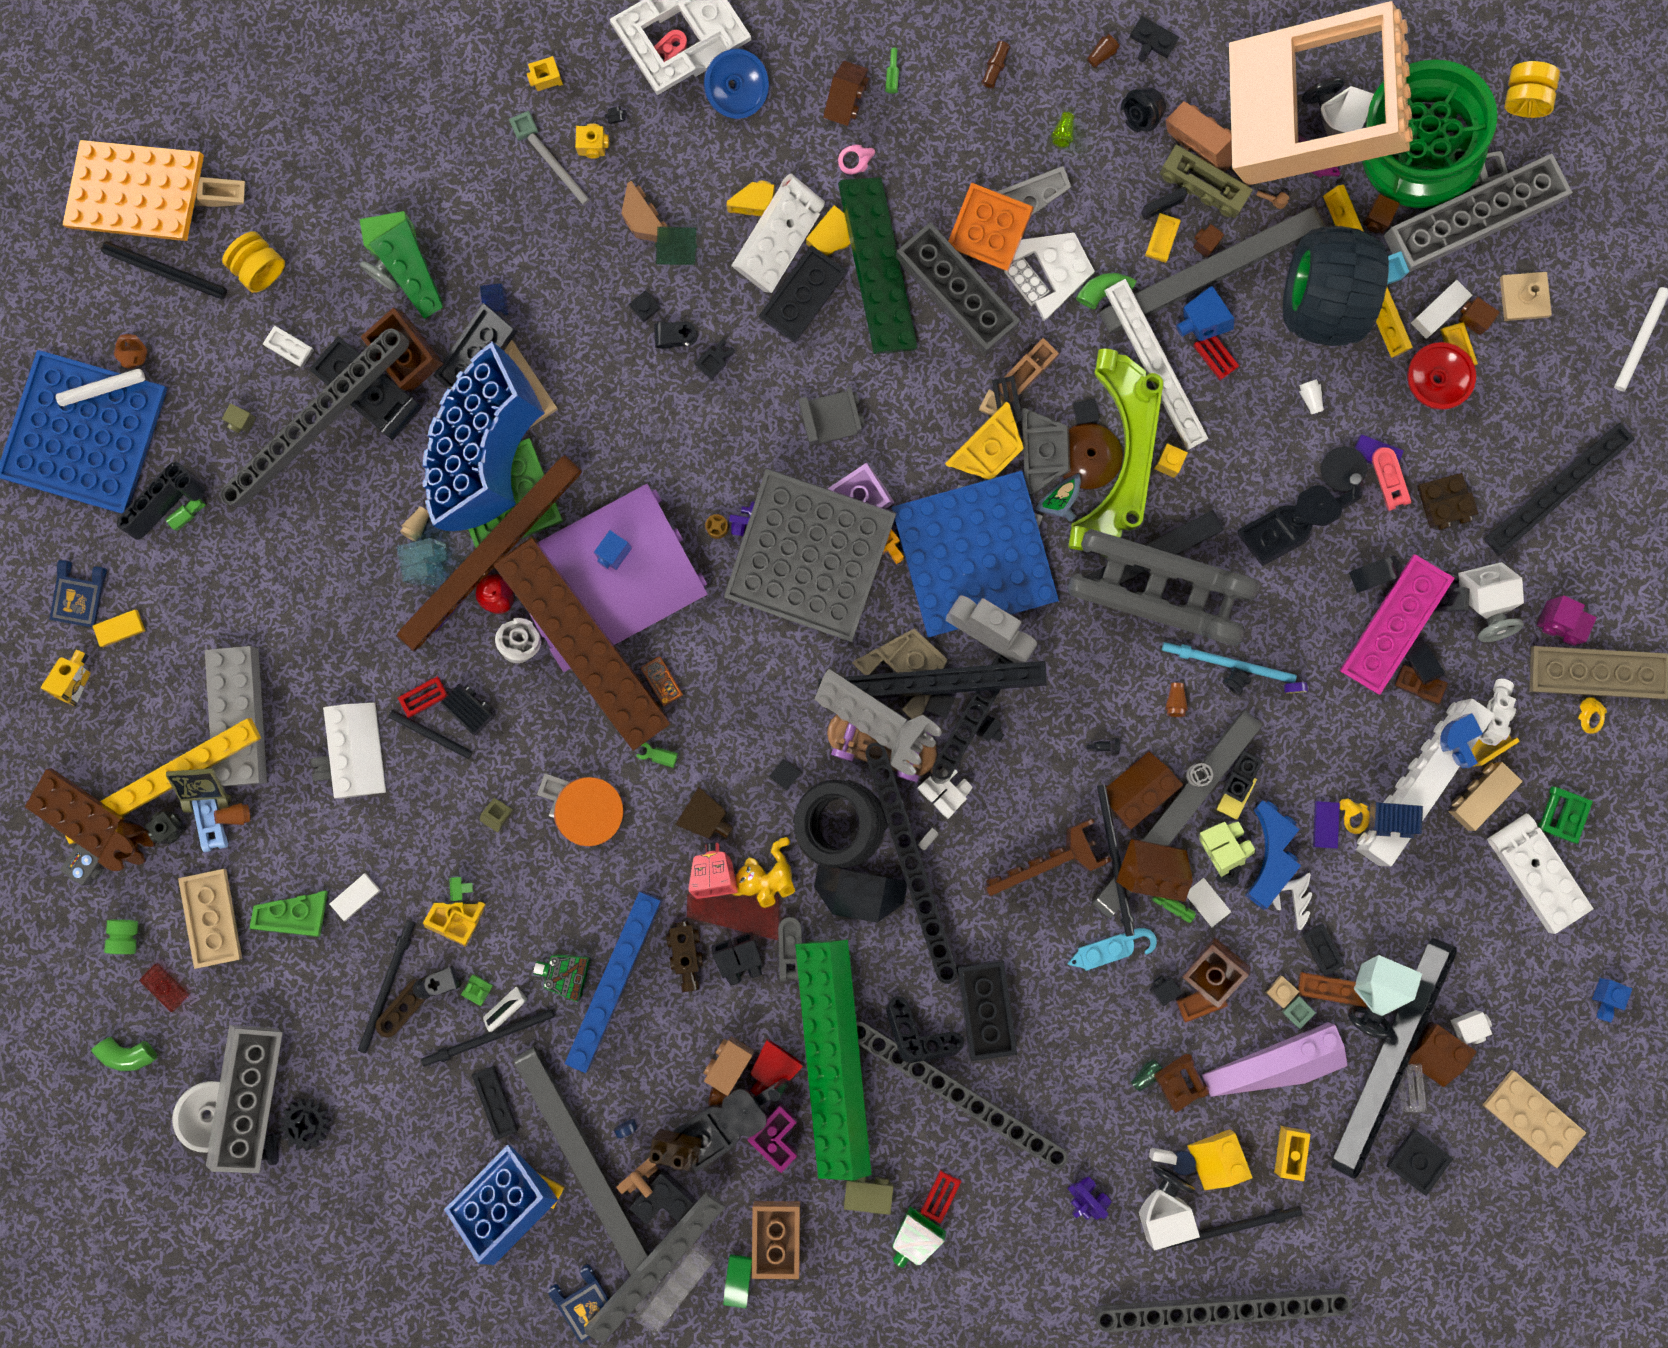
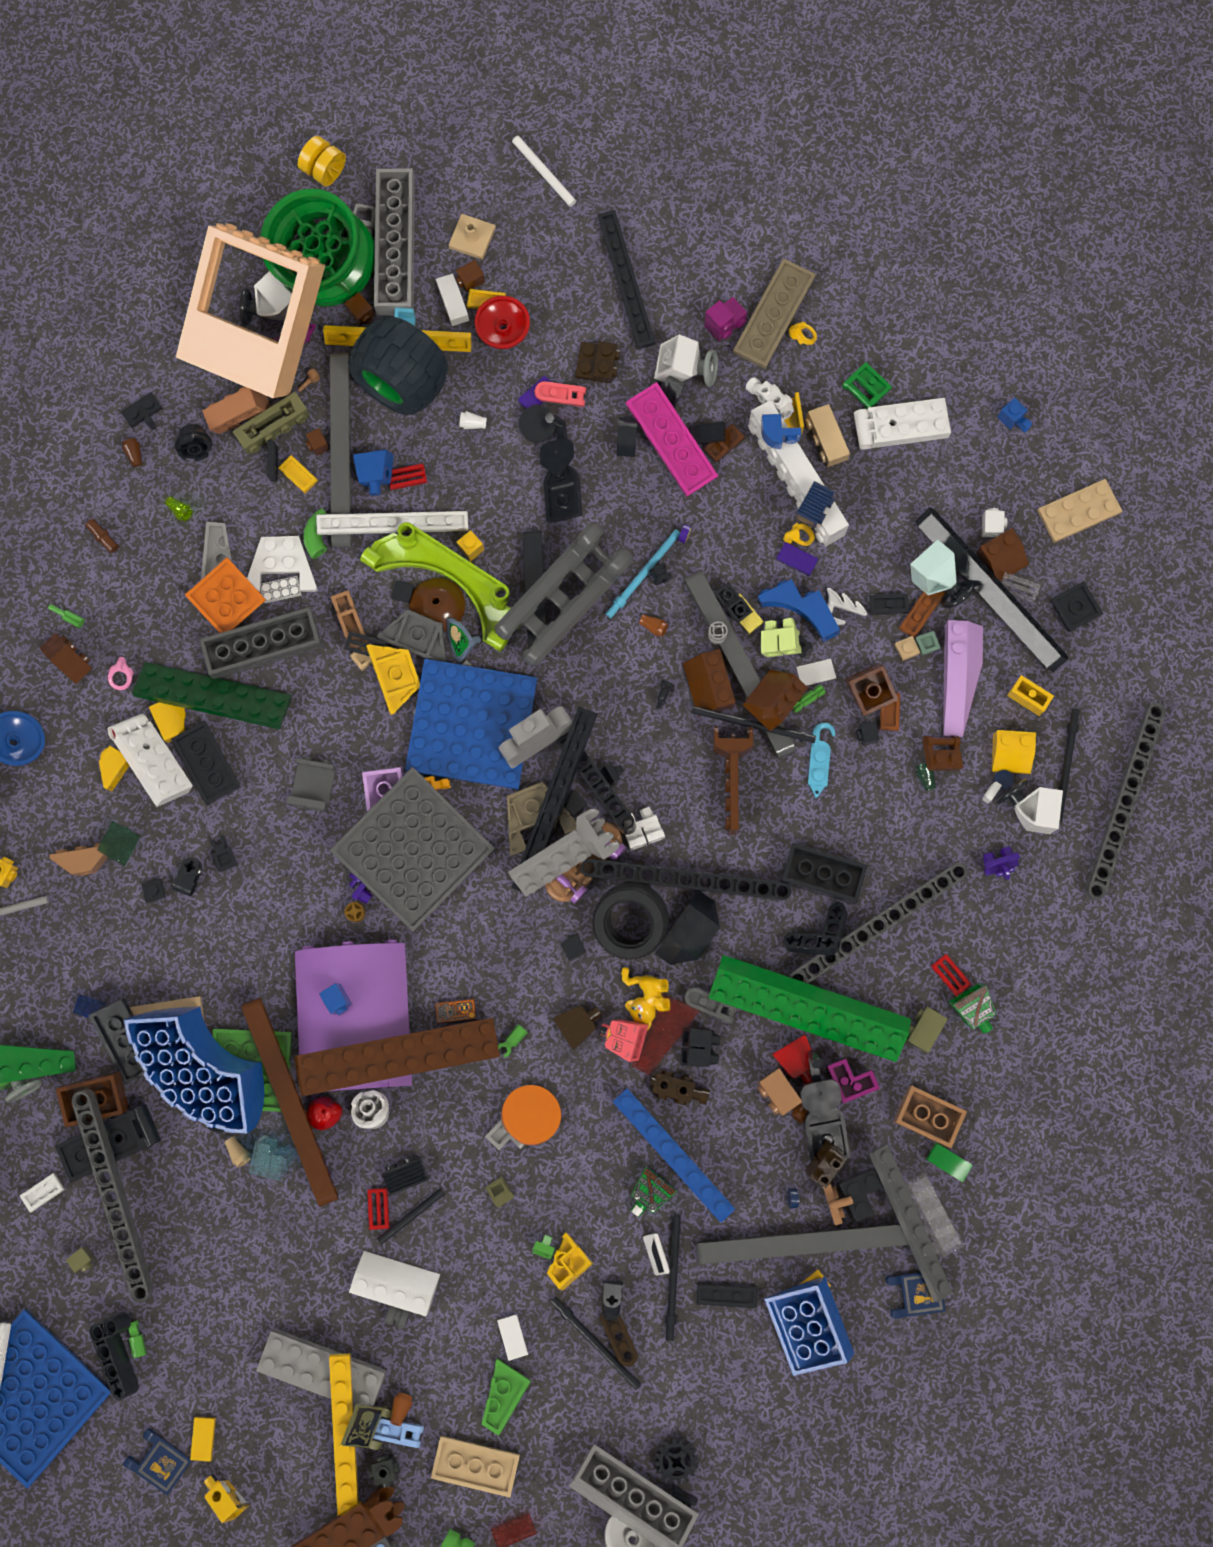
camera: 65 degrees left, 5 degrees down
bright green tile [461,974,493,1006] -> none
light grey tile [917,828,938,851] -> none

